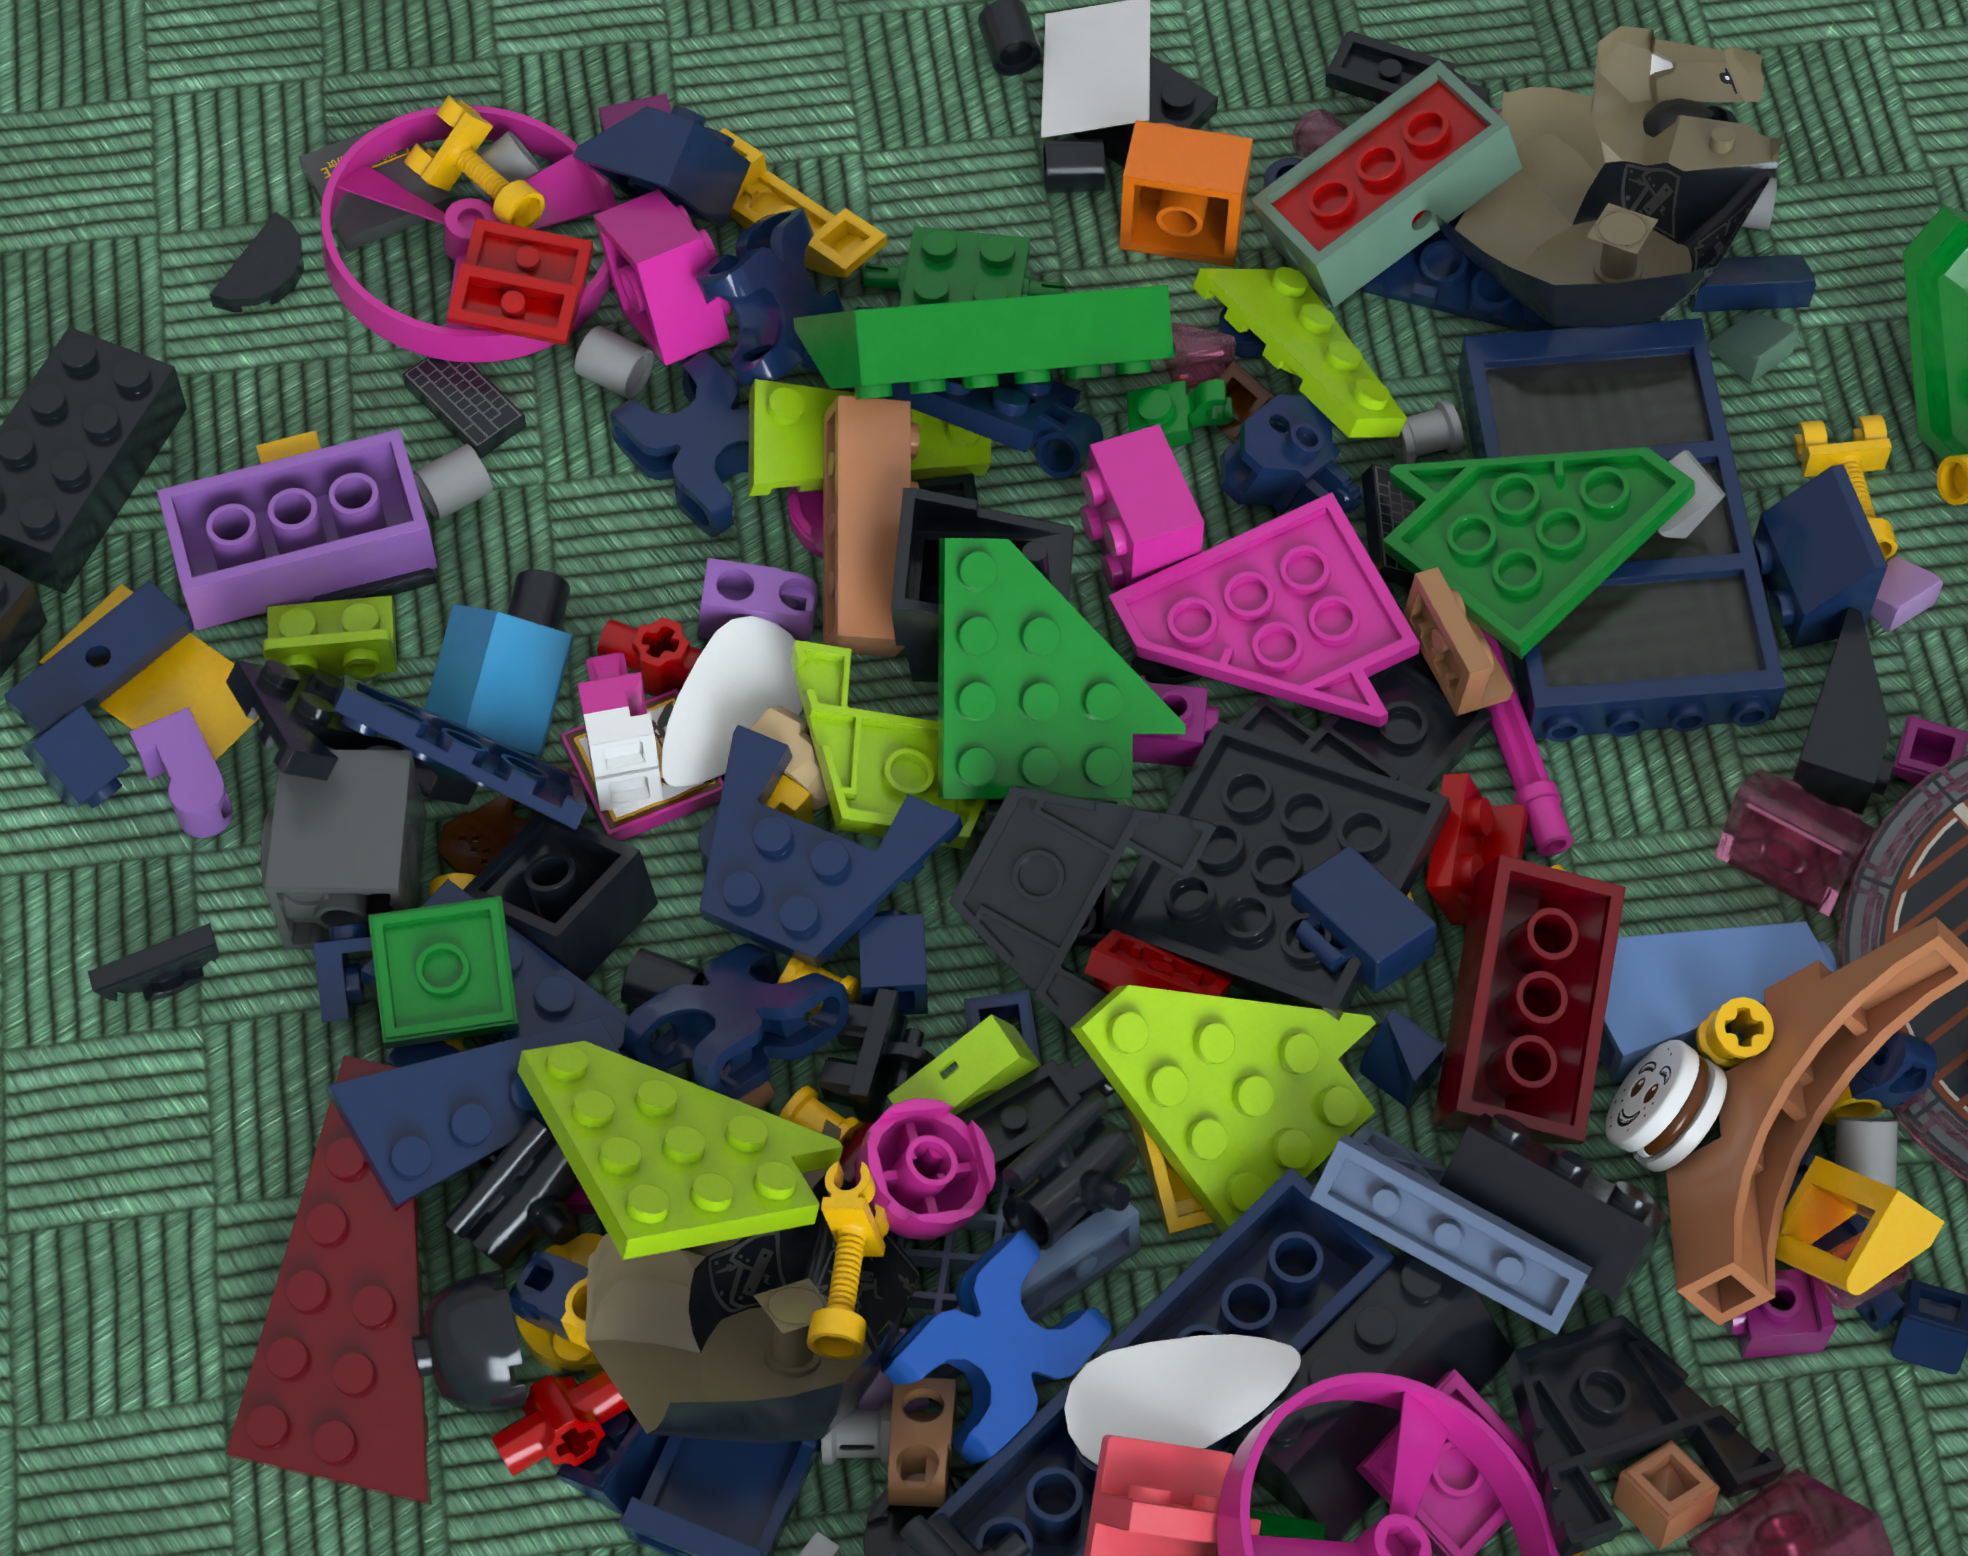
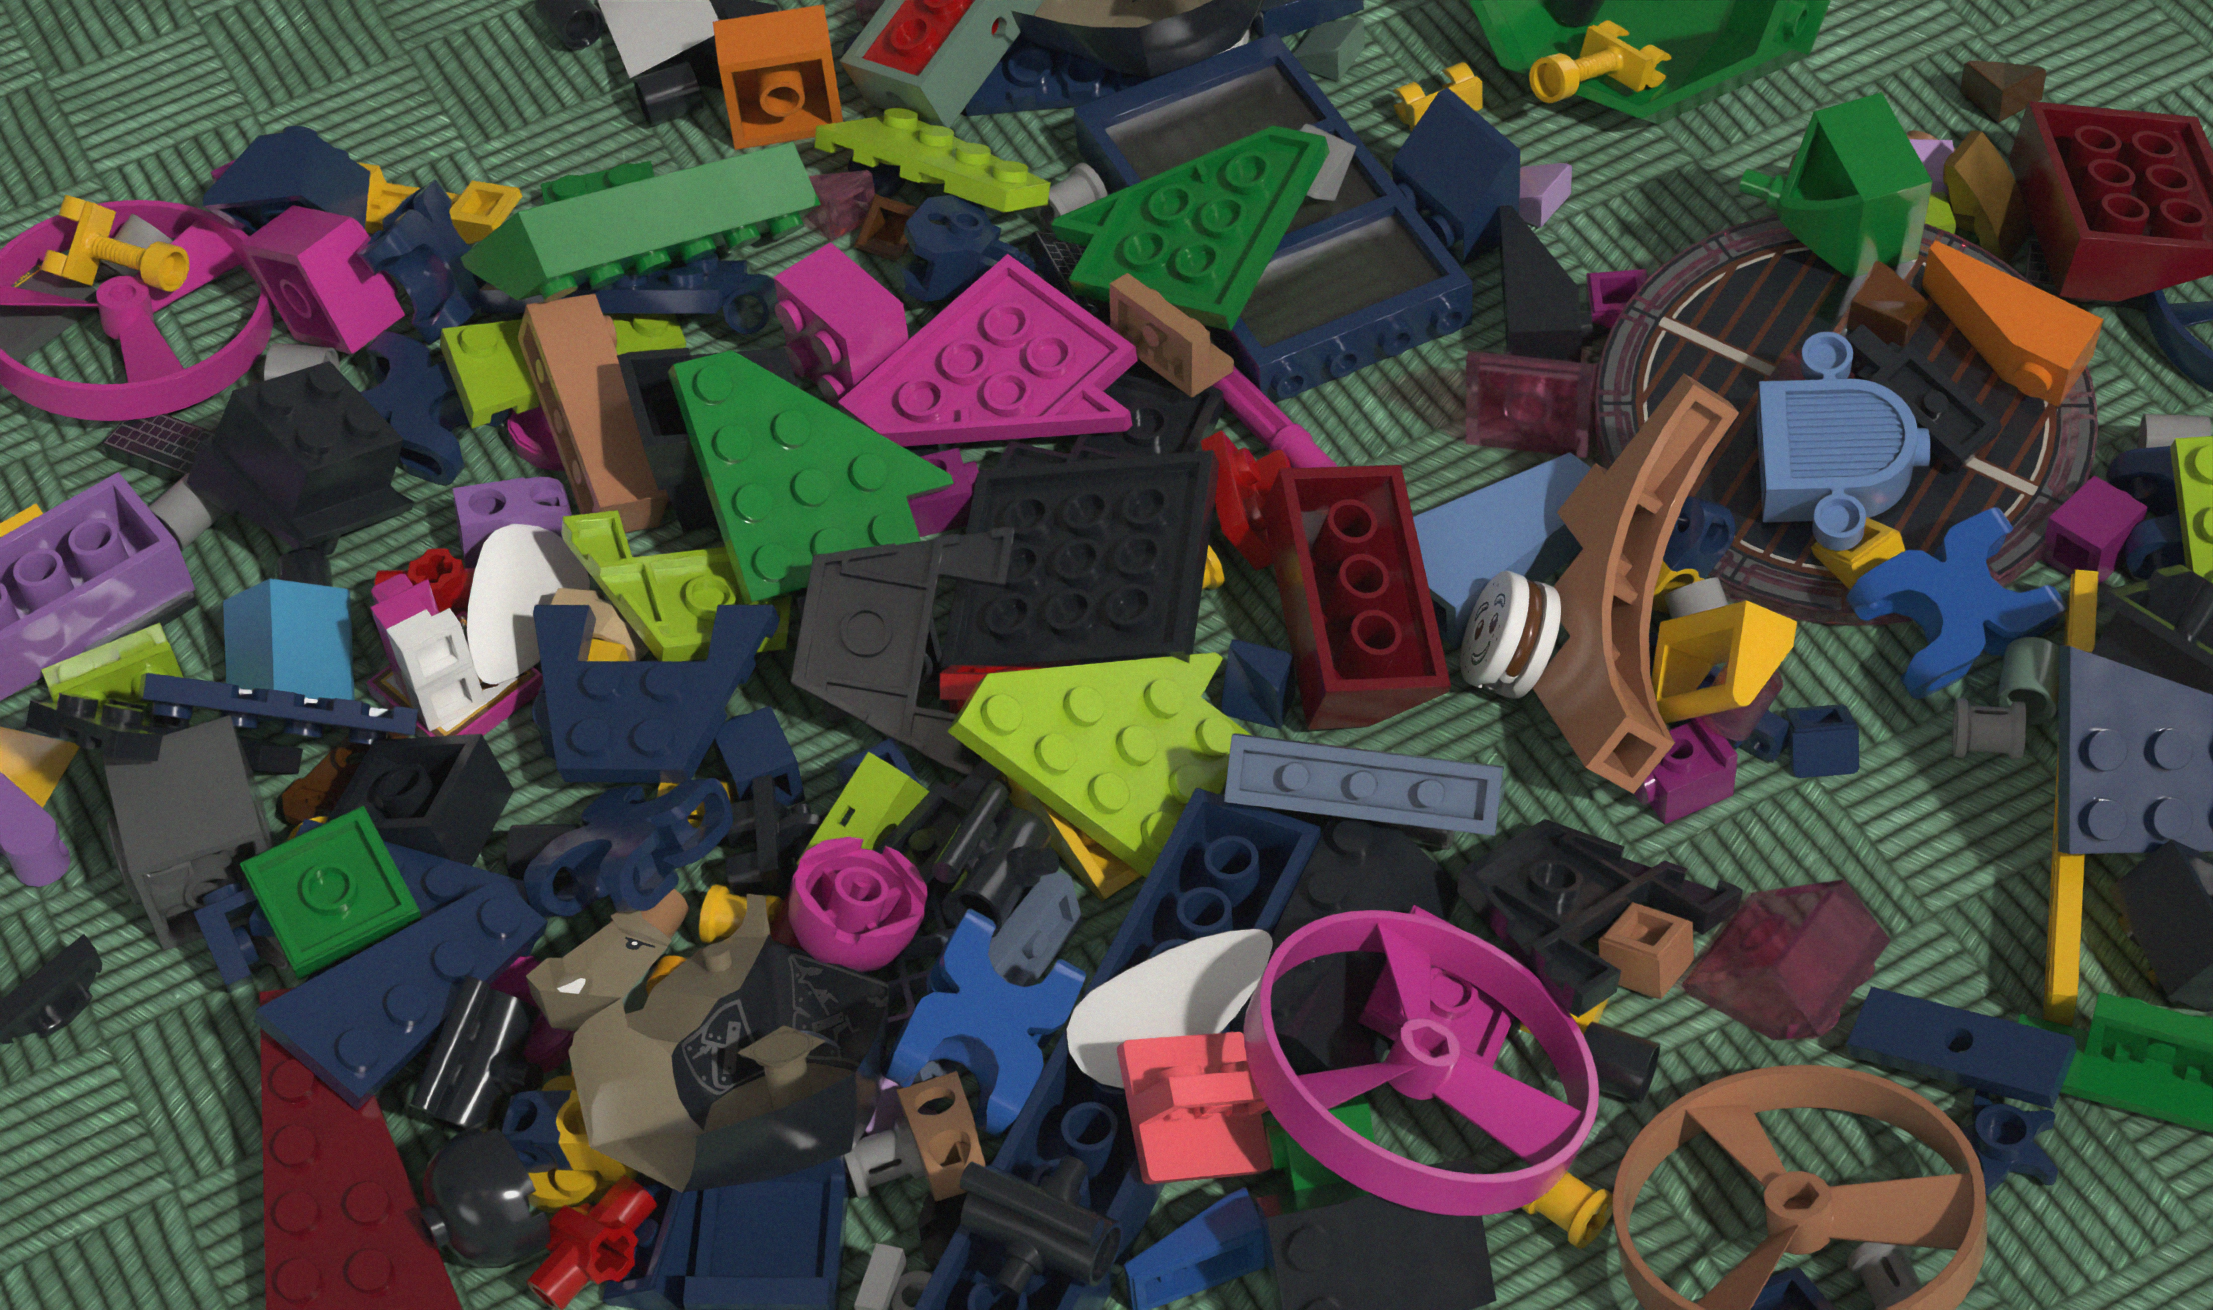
camera: 15 degrees left, 10 degrees down
red slope [447,218,594,346] -> none
lime wing [517,1041,843,1260] -> none
yellow bar [806,1161,890,1360] -> none
green plate [1127,379,1235,447] -> none
dark blue piece [1291,846,1437,993] -> none
black slope [1439,1113,1667,1300] -> none
yellow bush [1695,997,1774,1069] -> none
none -> black piece [187,361,414,555]

